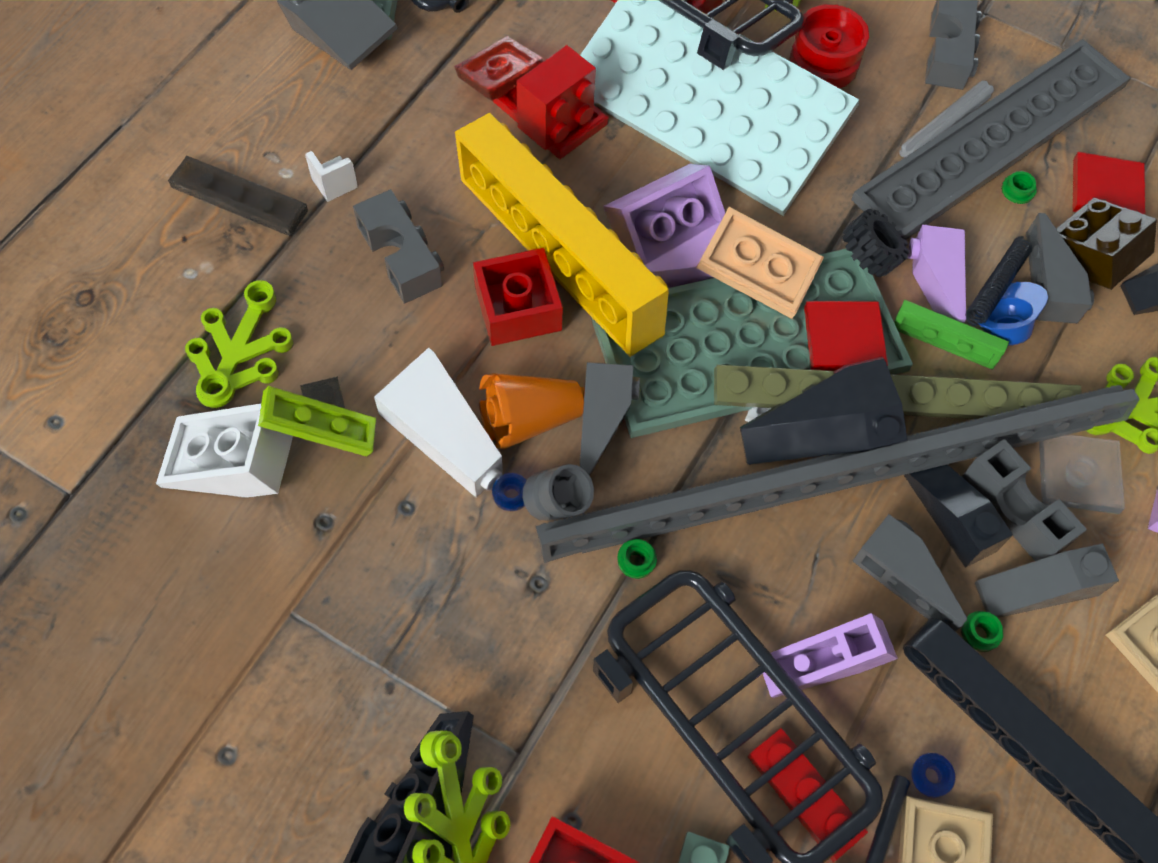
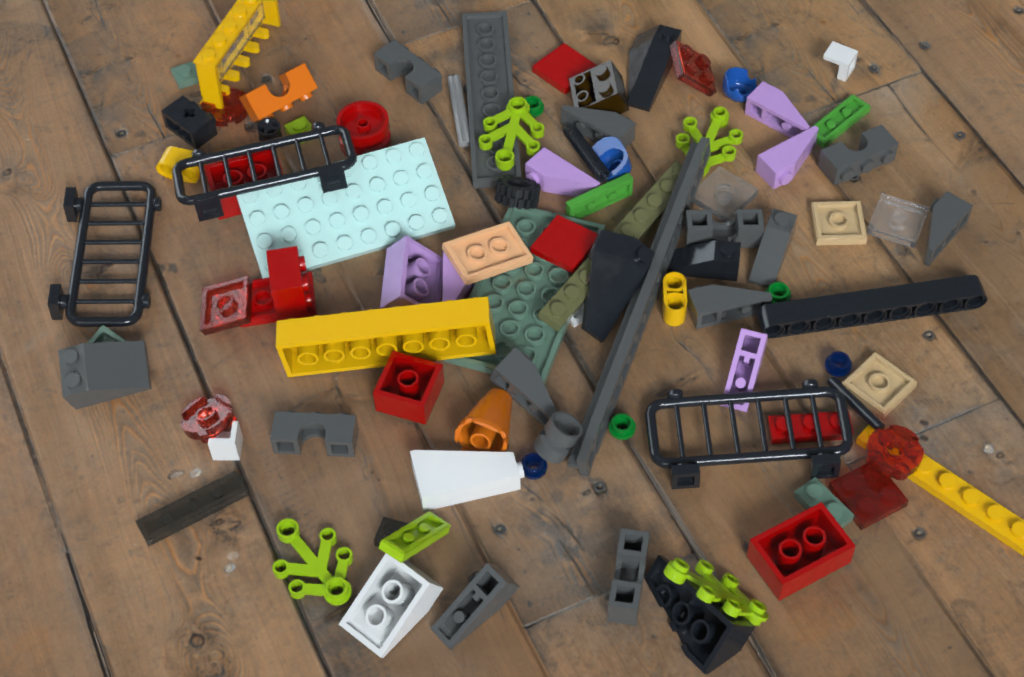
camera: 50 degrees left, 10 degrees down
none -> clear red plate [180,394,236,443]
none -> dark grey slope [431,563,520,649]
none -> lime plant [478,97,545,171]
none -> dark grey arch [607,528,650,626]
none -> yellow beam [662,272,687,326]

